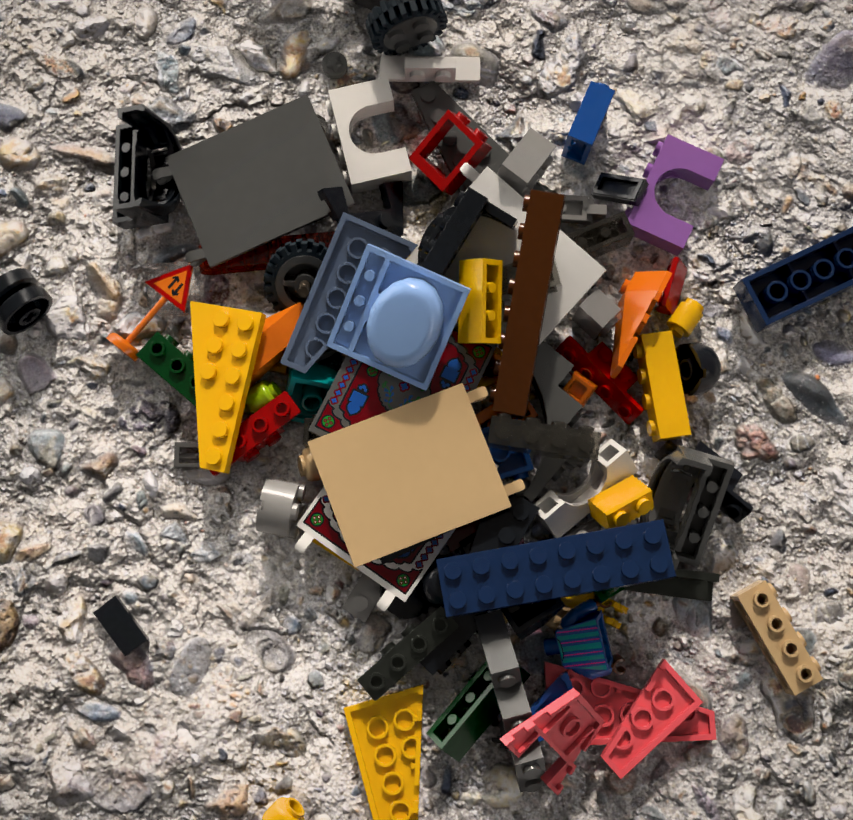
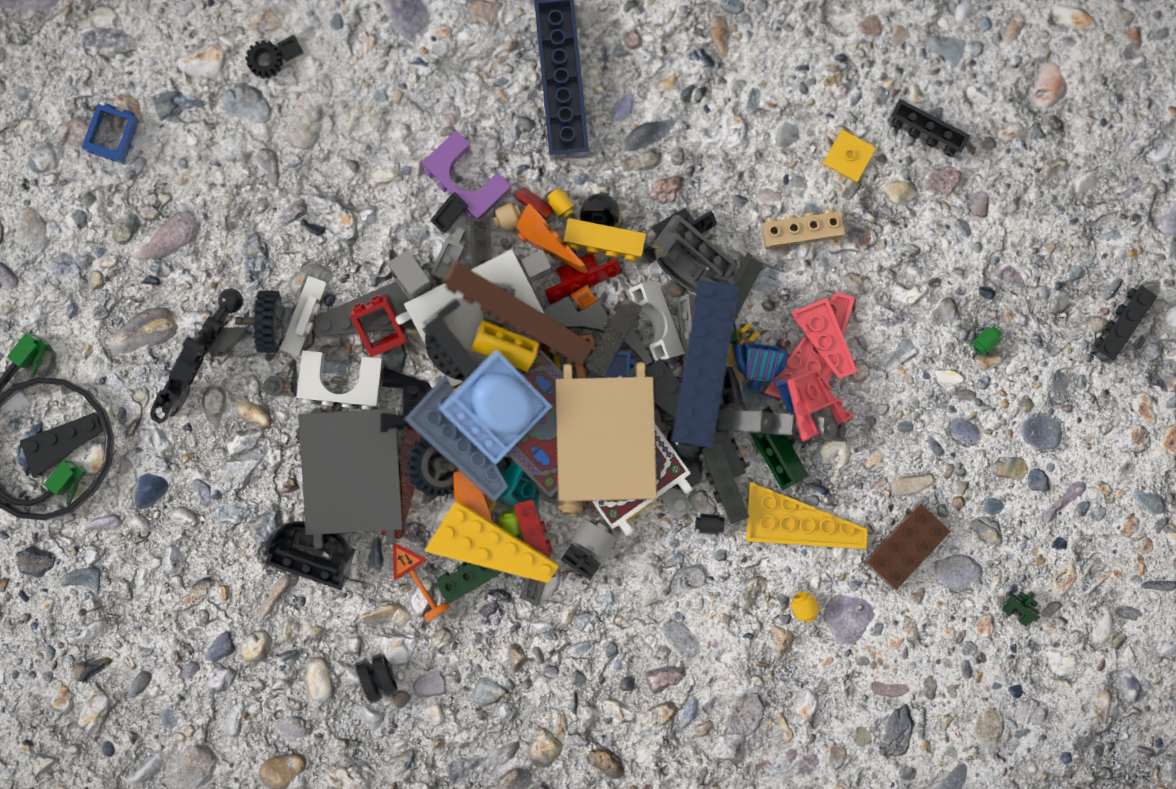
camera: 70 degrees left, 5 degrees up
black tile [93,596,149,656] -> none
blue window [561,81,615,165] -> none
yellow brick [588,475,654,529] -> none
none -> tan head [493,203,522,232]
none -> black hips [560,544,601,580]
none -> black brick [695,513,724,535]

